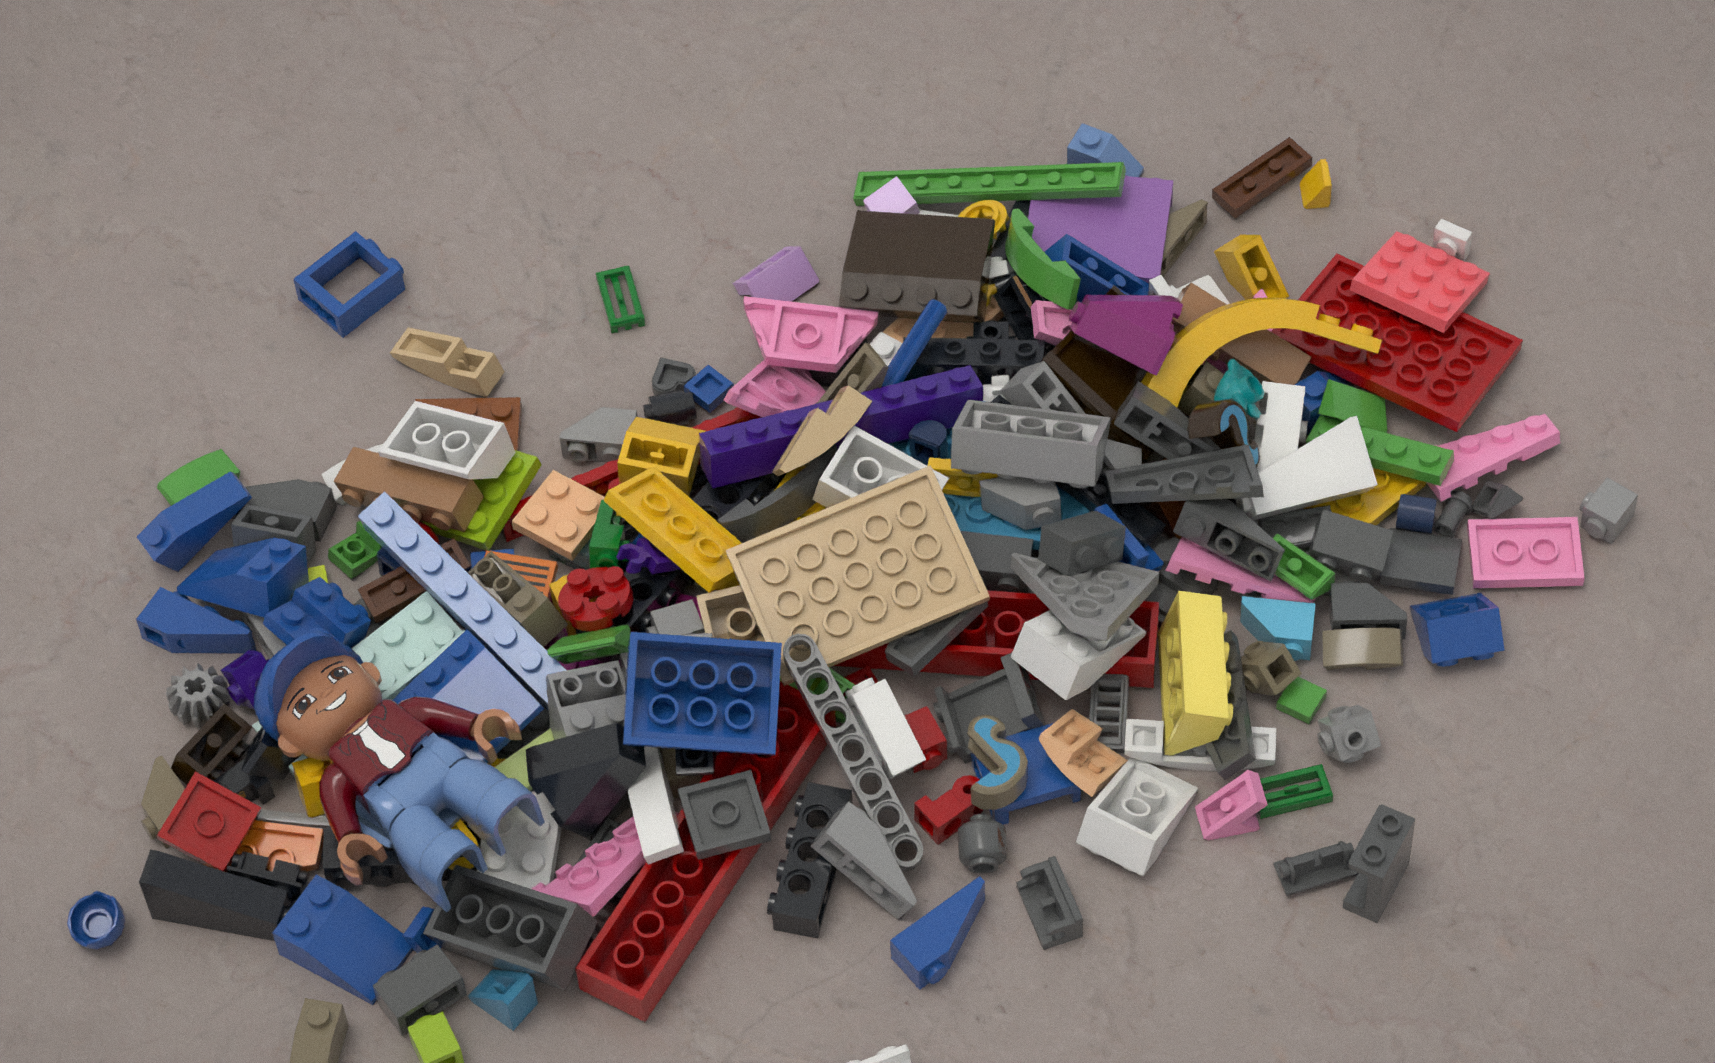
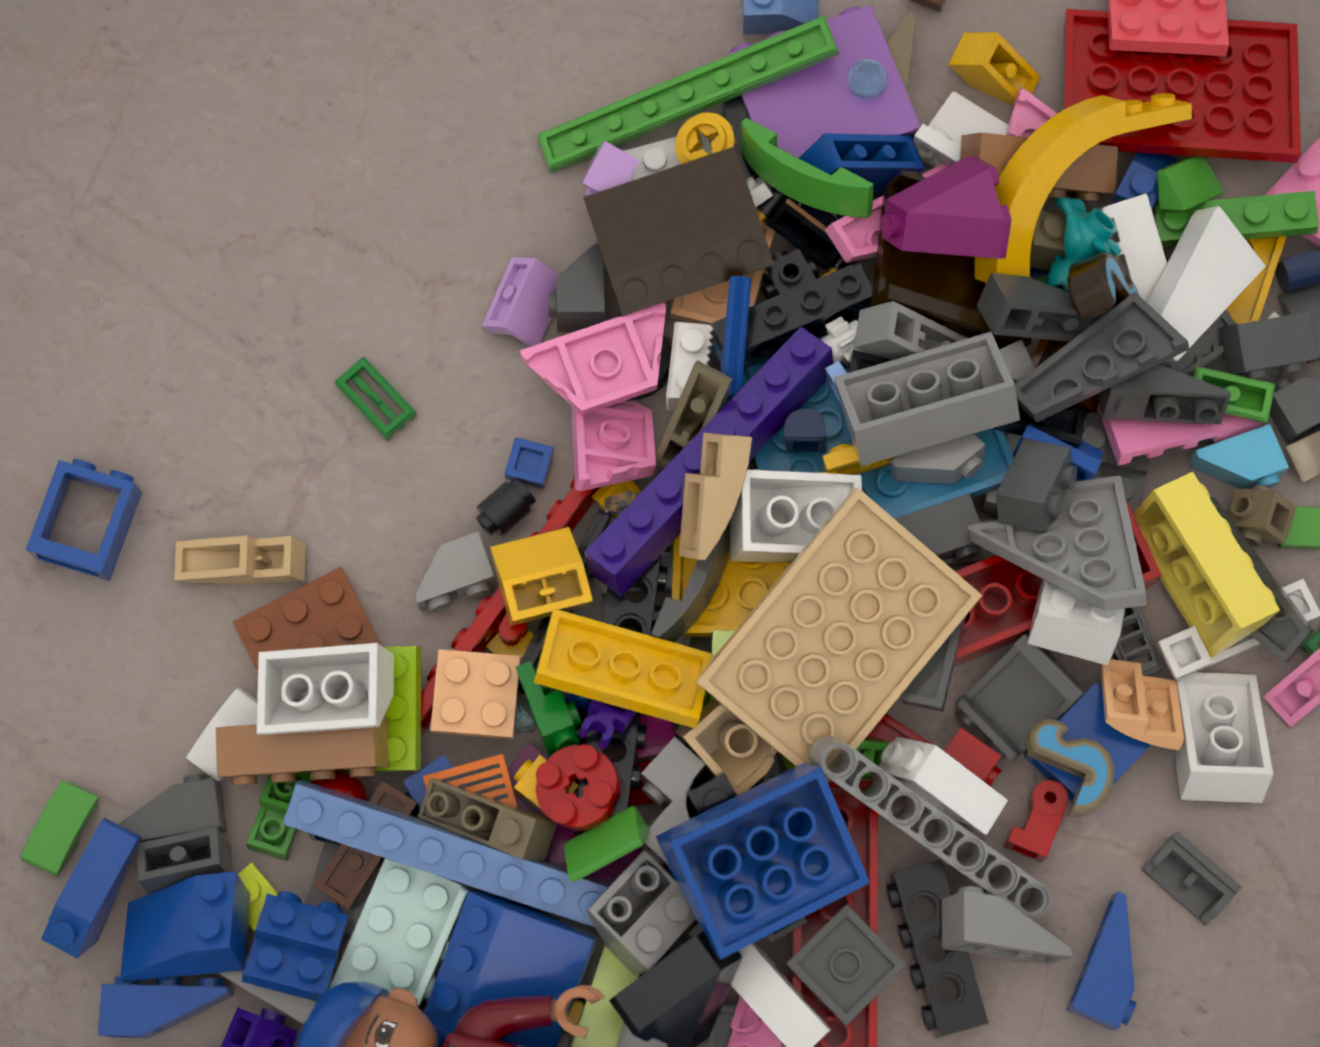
camera: 30 degrees left, 20 degrees up
dark grey tile [652,357,696,395] -> none
dark grey head [958,814,1007,873] -> none
none -> dark grey slope [548,244,605,332]
none -> clear light blue plate [848,59,887,98]

